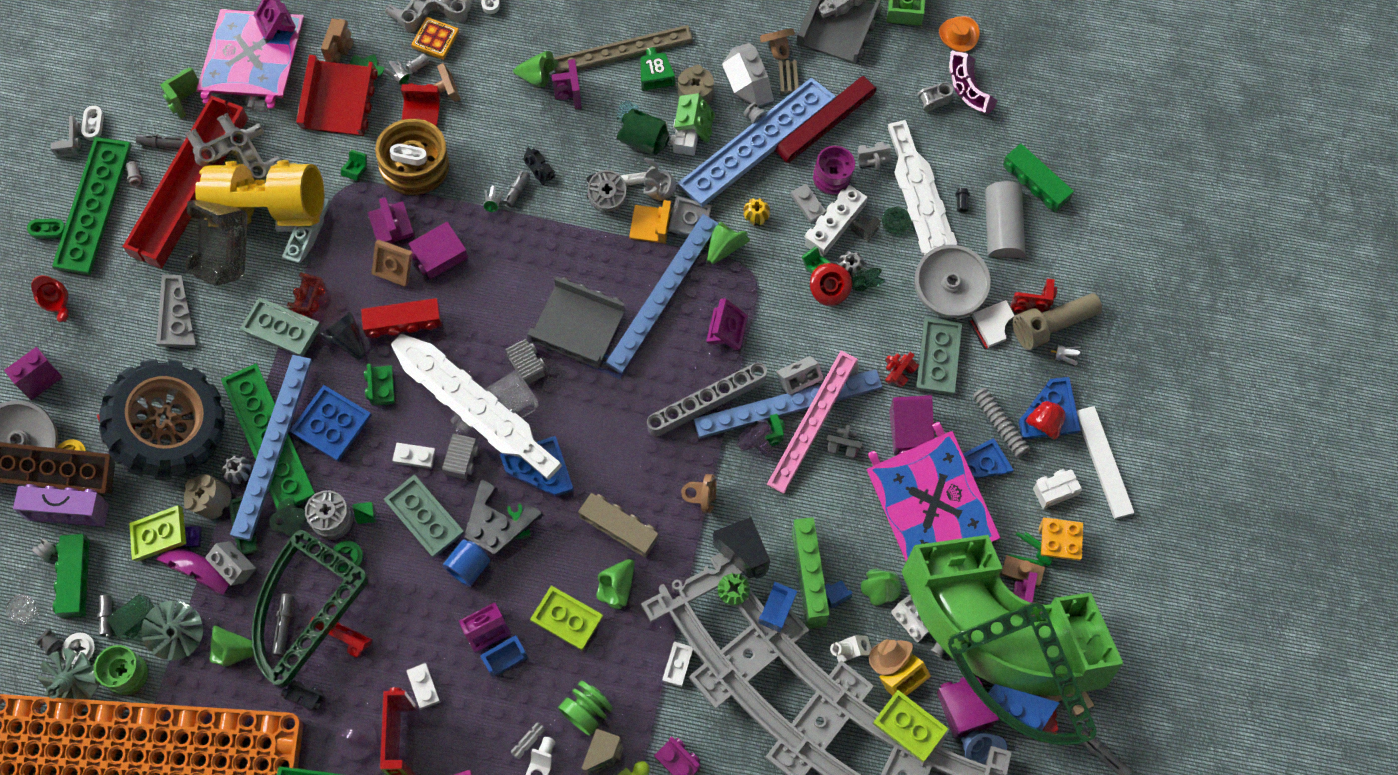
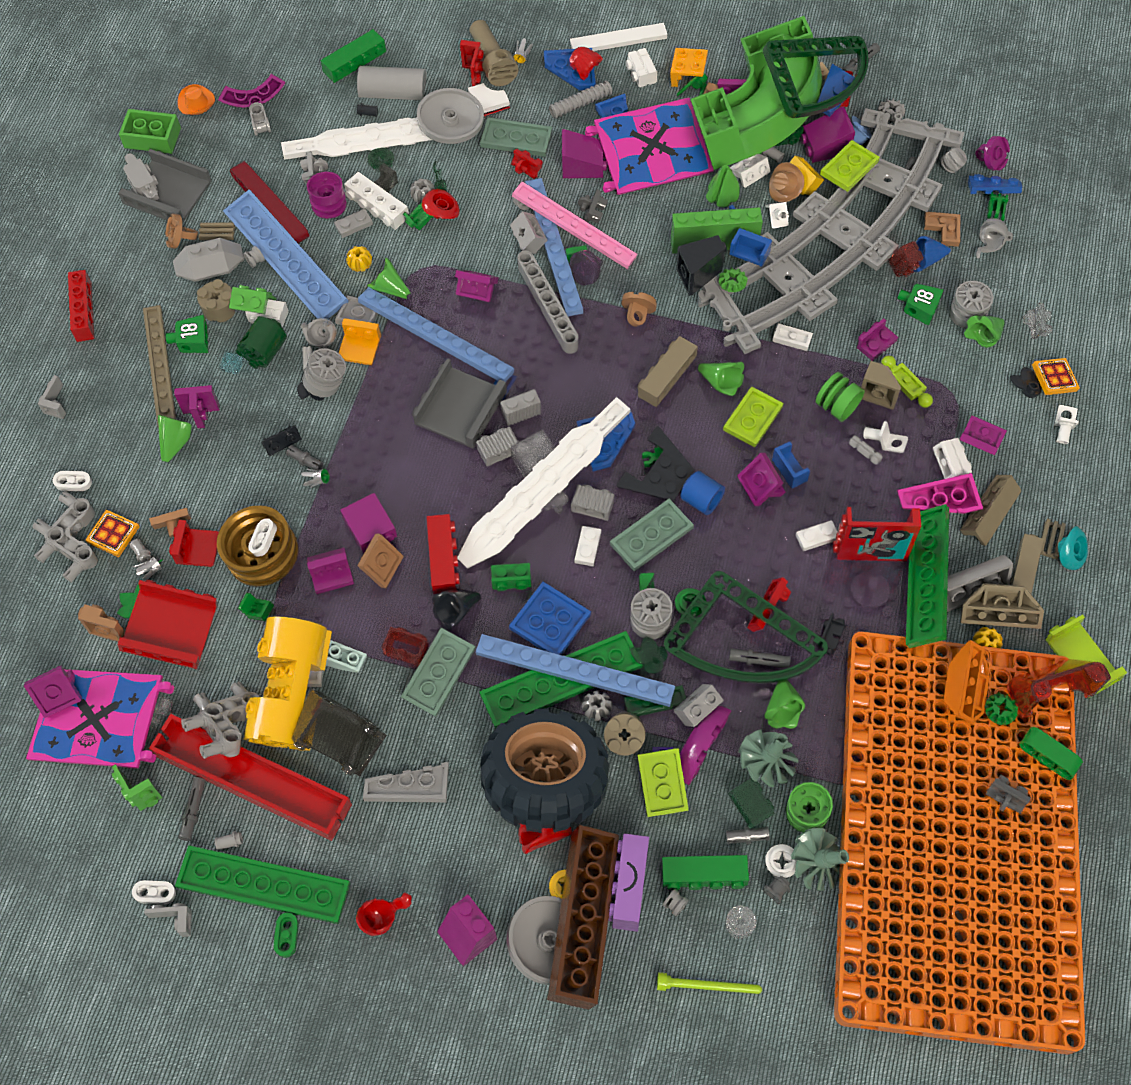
camera: 85 degrees left, 5 degrees down
none -> light grey brick [500,389,541,426]

